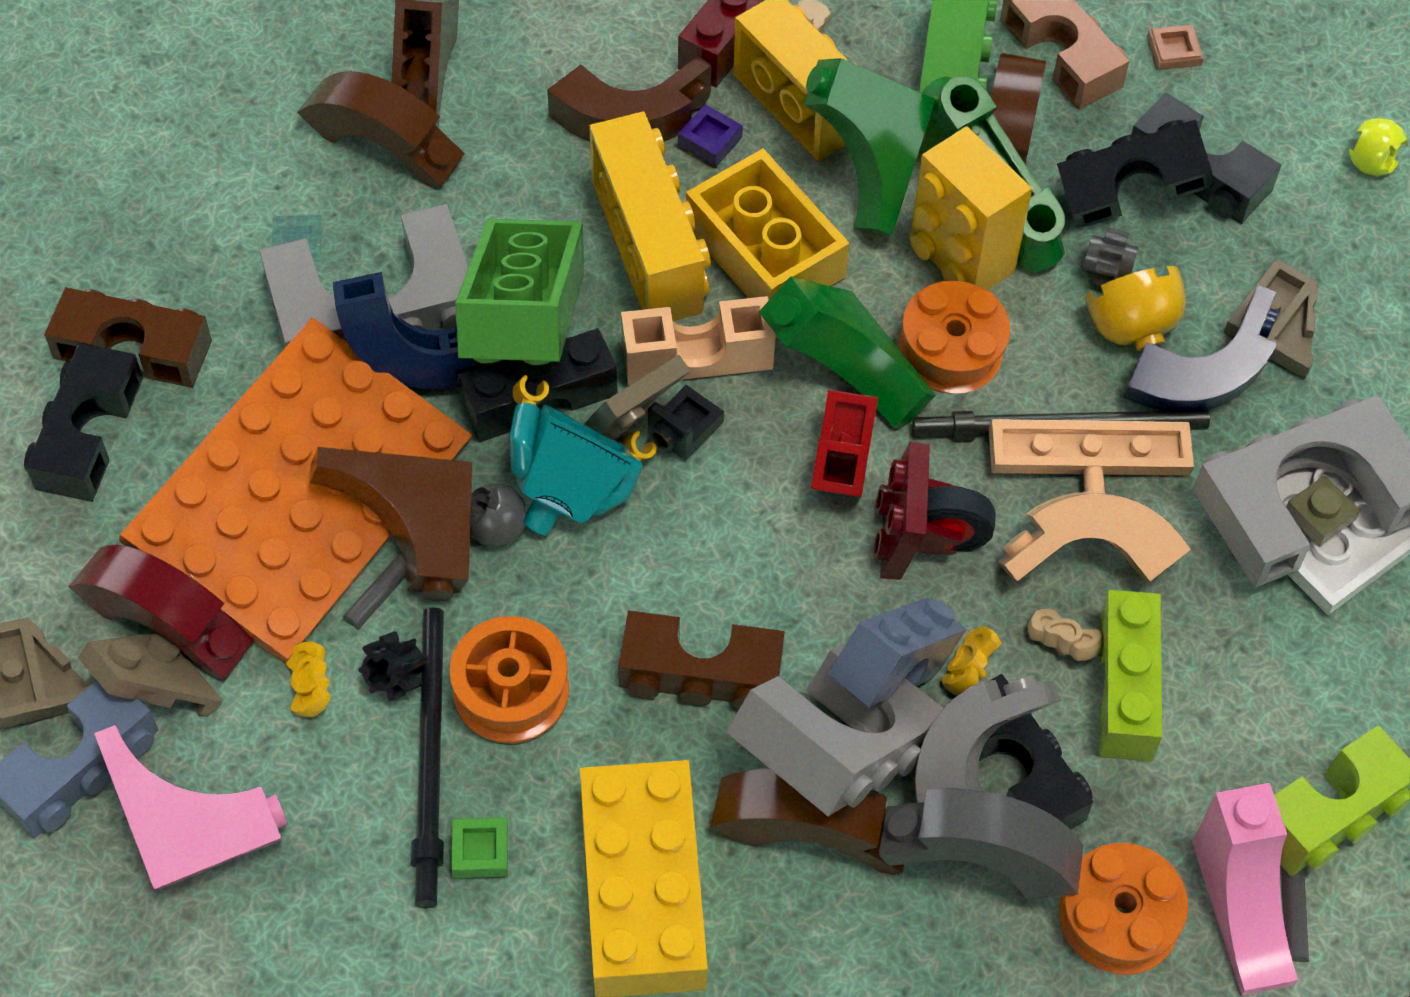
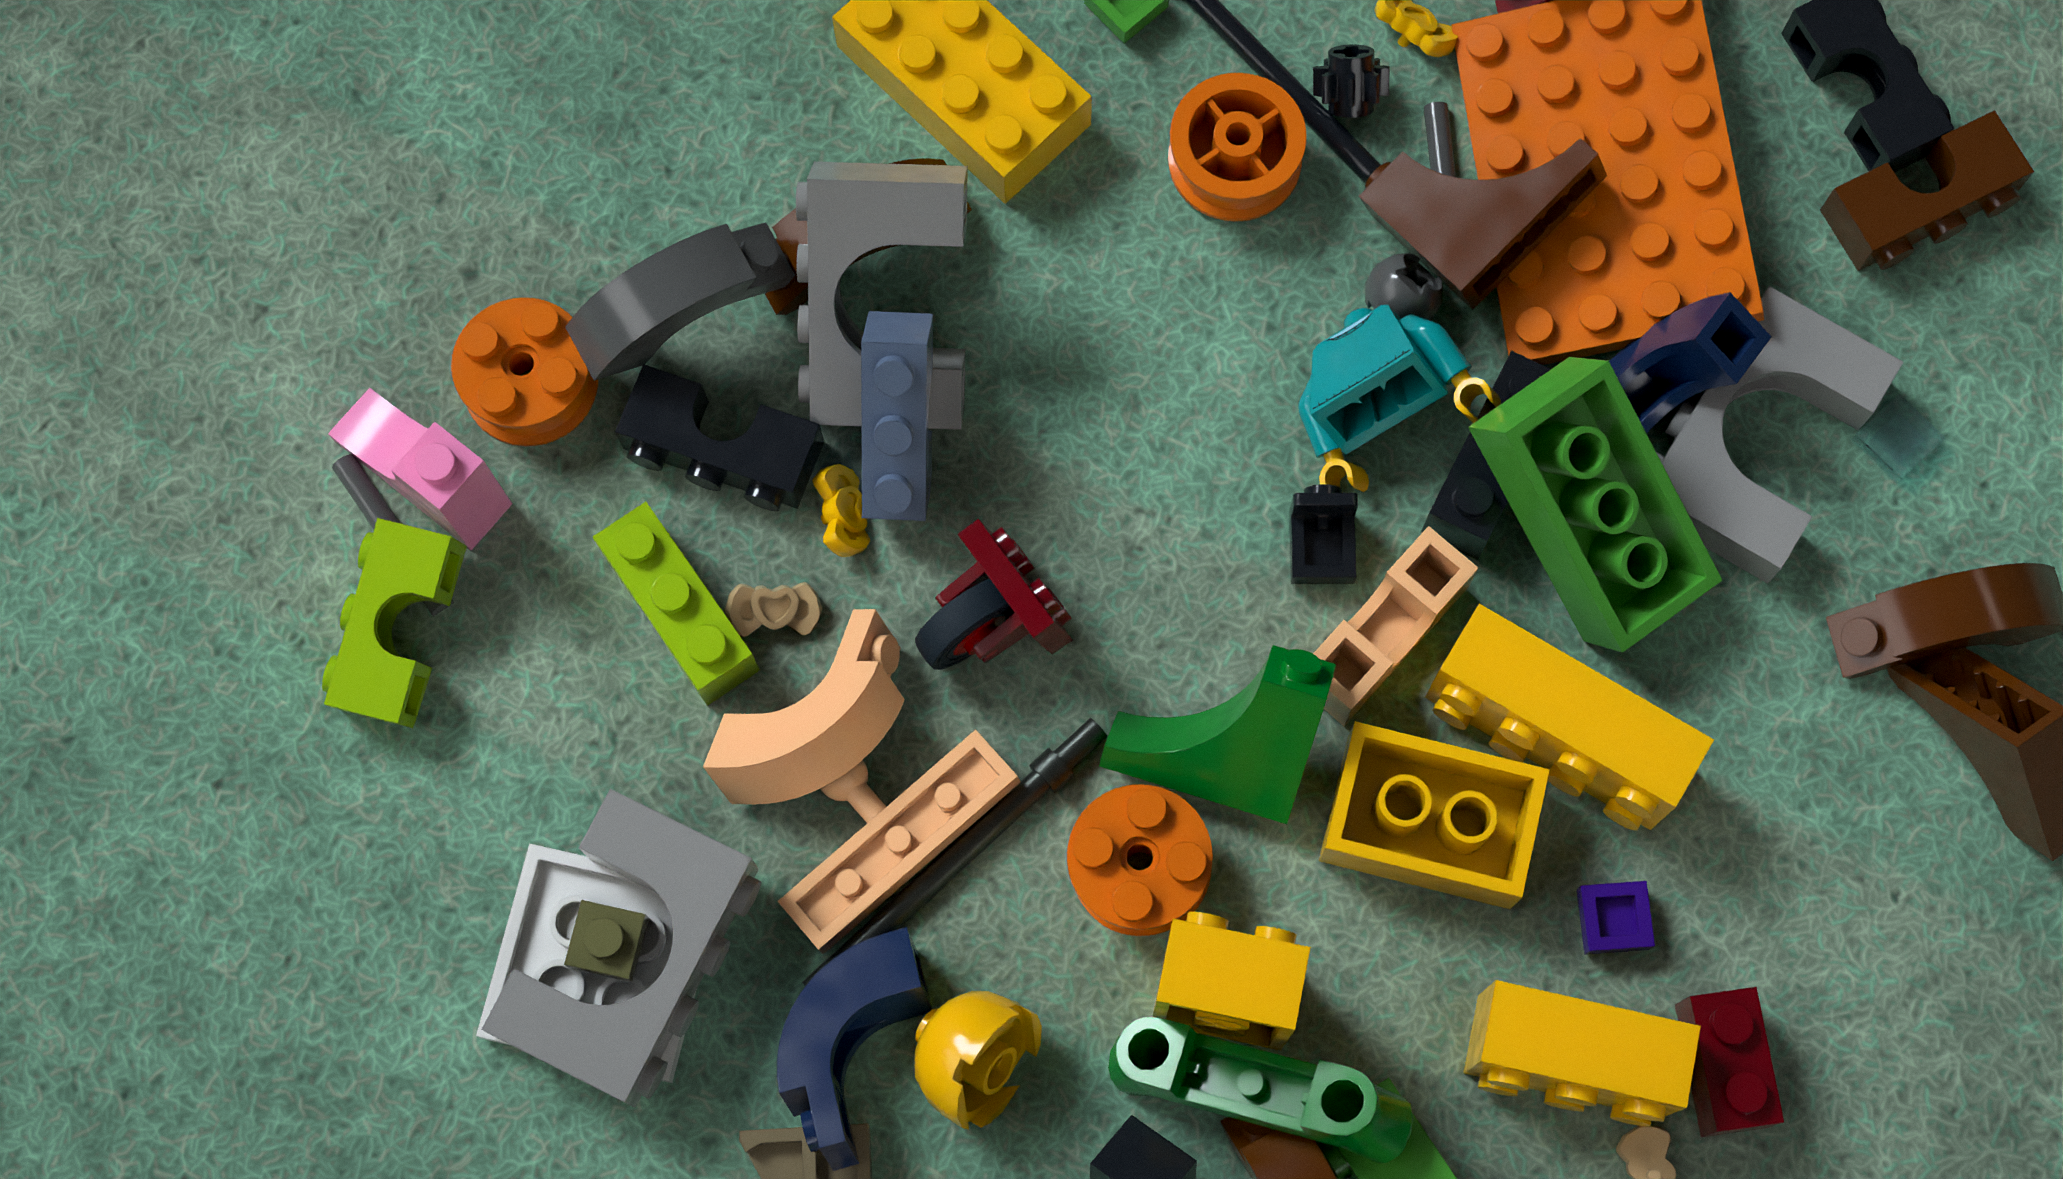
camera: 145 degrees right, 15 degrees up
reddish brown arch [547,55,712,142] -> none
dark tan wing [584,355,690,441] -> none
reddish brown arch [618,610,785,709] -> none
green arch [804,58,936,235] -> none
red brick [811,390,878,497] -> none
light grey arch [916,675,1061,803] -> none
dark grey gear [1082,227,1139,286] -> none

